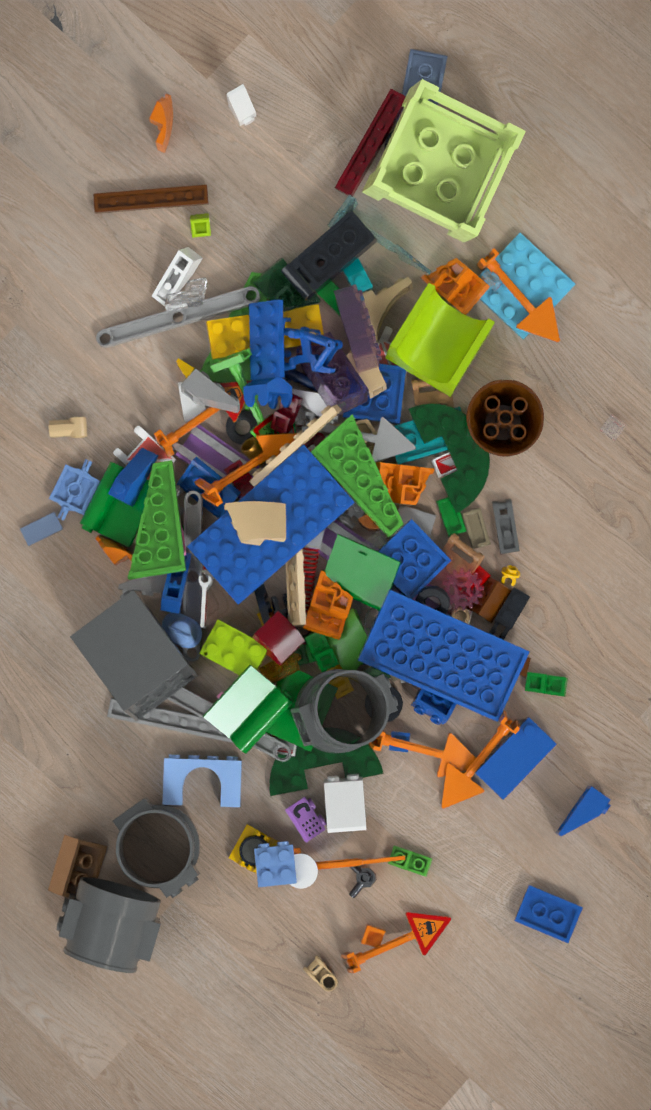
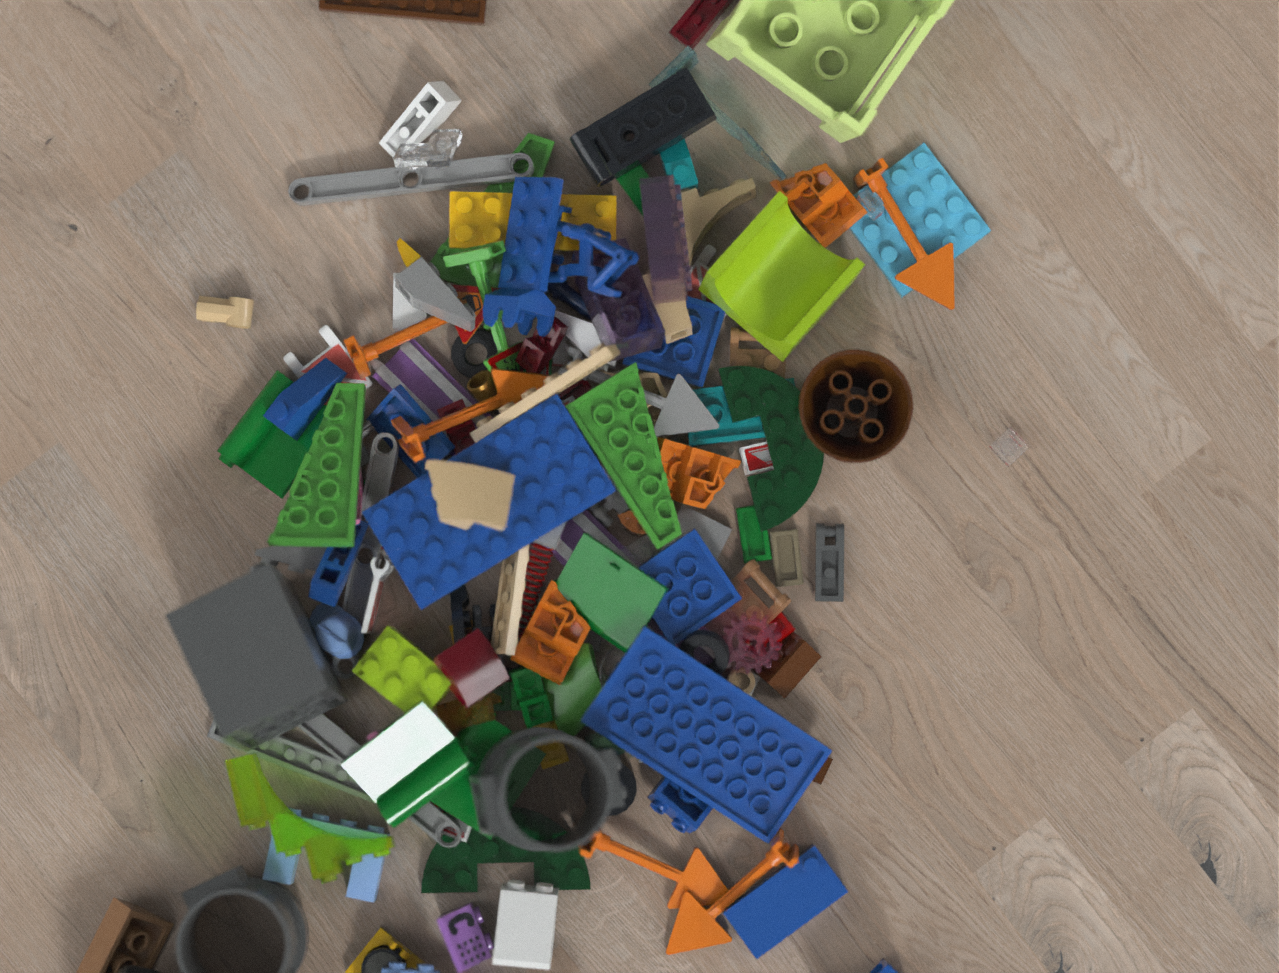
camera: 10 degrees right, 0 degrees up
sand blue tile [20,512,63,546] -> none
medium blue plate [49,459,100,521] -> none
orange slope [95,535,133,566] -> none
lime slope [190,213,211,238] -> none
clear green slope [253,258,321,312] -> none
blue plate [389,731,410,752] -> none
black hinge [489,587,530,640] -> none
yellow plate [501,565,521,586] -> none
green slope [525,672,568,697] -> none
none -> clear neon green arch [225,753,396,884]

